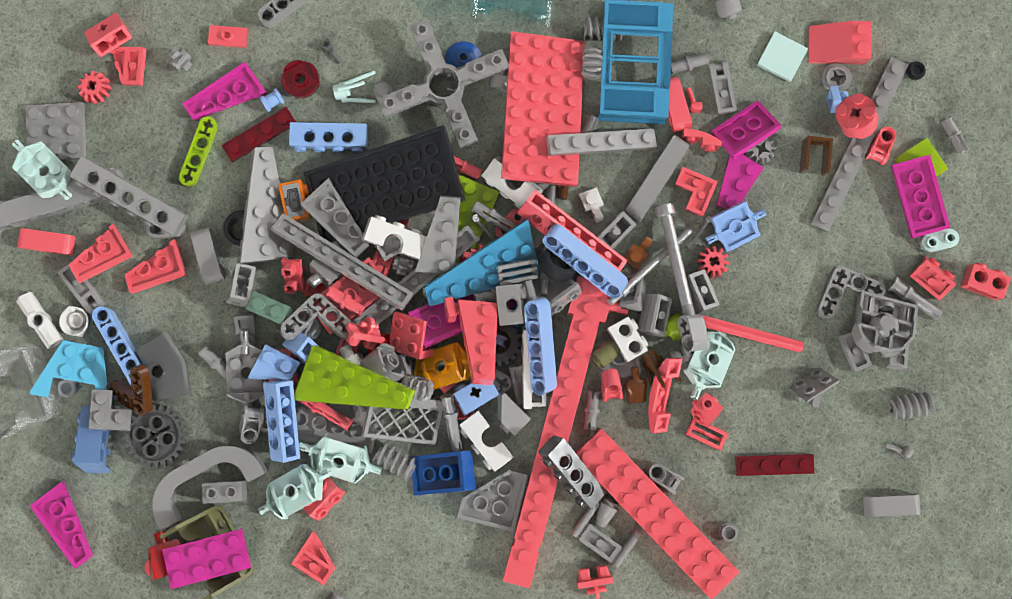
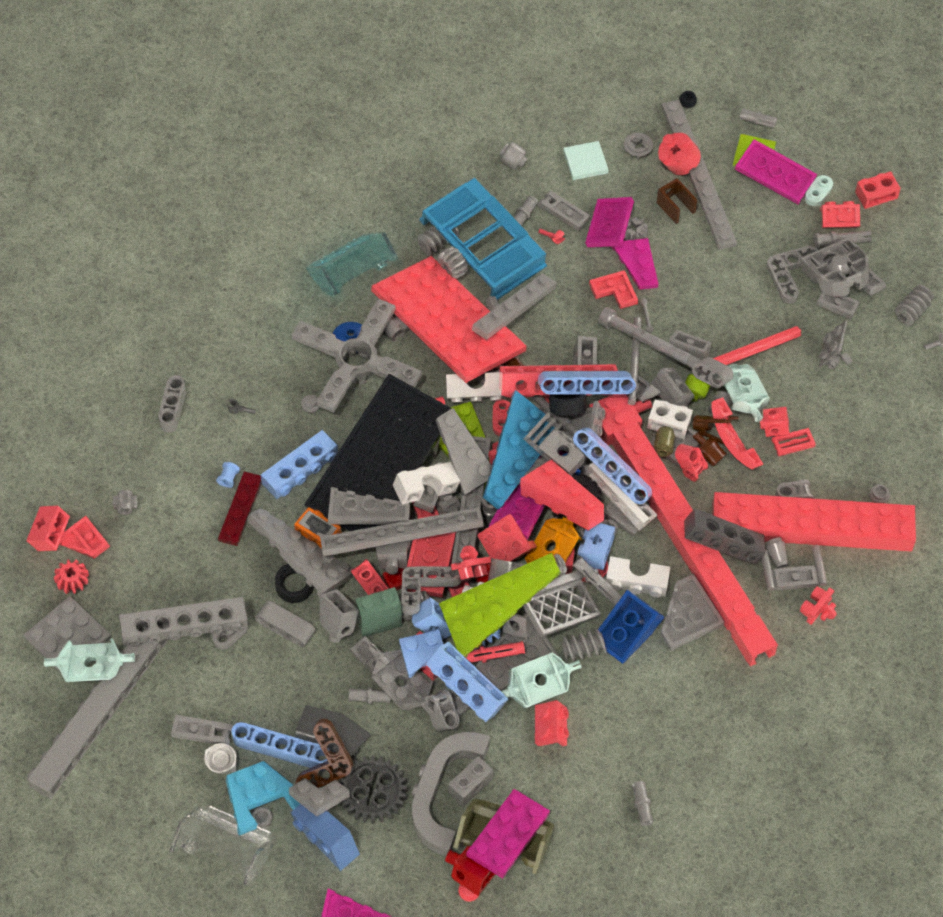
camera: 40 degrees left, 25 degrees down
white piece [16,292,64,349] -> none
coral beam [17,228,76,256] -> none
coral wing [69,223,133,284] -> none
coral wing [125,239,187,294] -> none
lime beam [179,116,218,187] -> none
dark pink wing [182,62,267,121] -> none
coral plate [208,25,248,48] -> none
light aqua plate [258,464,332,519] -> none
dark red plate [281,60,320,99] -> none
coral wing [291,531,336,585] -> none
coral pin [326,286,366,317] -> none
light aqua plant [333,71,376,103] -> none
coral plate [444,297,459,323] -> none
light grey hinge [471,214,496,241] -> none
light grey pin [472,201,517,232] -> none
light grey slope [498,389,531,436] -> none
white plate [579,187,604,223] -> none
light grey pin [583,391,600,431] -> none
dark orange plate [624,236,653,270] -> none
light grey beam [625,135,690,222] -> none
coral beam [668,76,692,133] -> none
coral slope [681,128,722,152] -> none
coral gear [696,246,730,279] -> none
light blue plate [705,201,766,252] -> none
dark red plate [735,454,815,476] -> none
coral slope [808,21,871,65] -> none
light blue tile [826,86,849,113] -> none
coral piece [865,127,896,165] -> none

